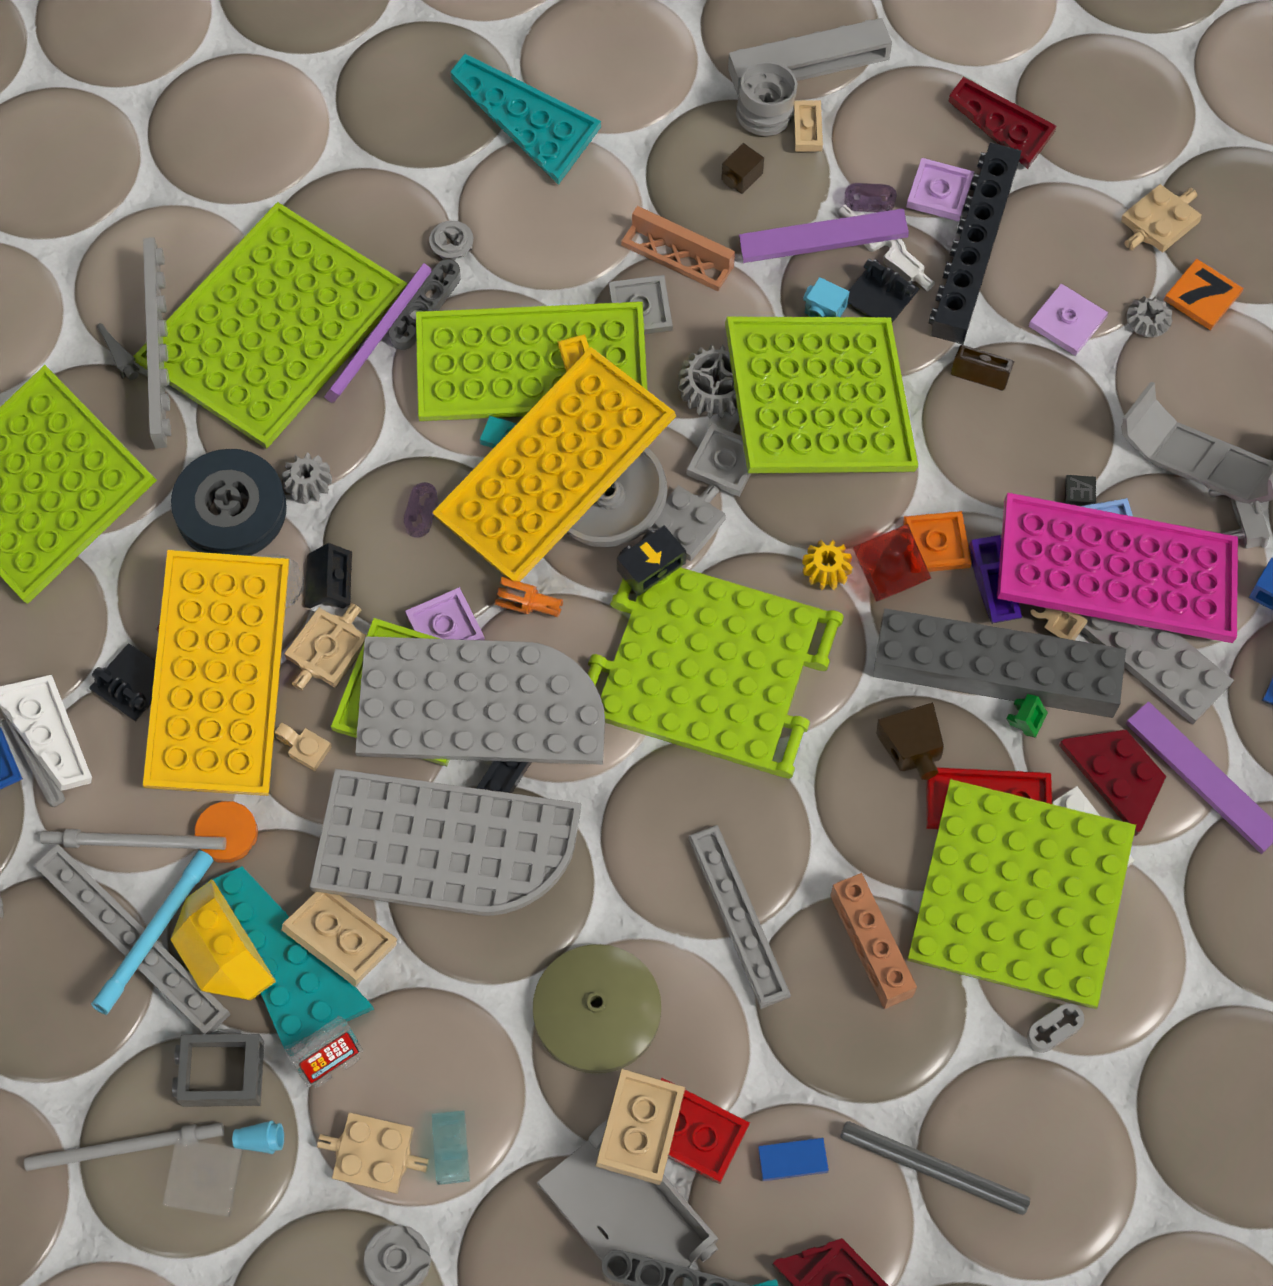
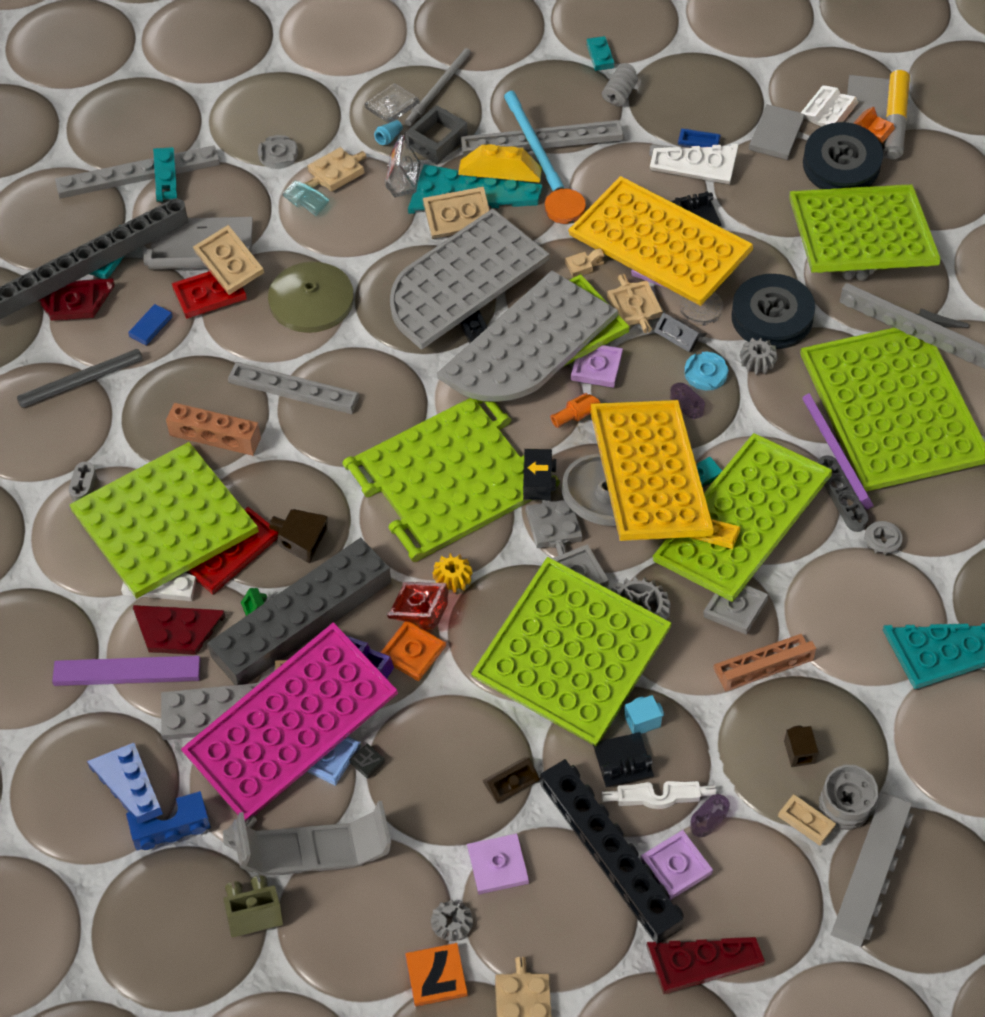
camera: 130 degrees right, 10 degrees down
light grey bar [40,829,227,850] -> none
medium lavender tile [739,208,909,263] -> none
none -> medium azure tile [684,351,729,391]

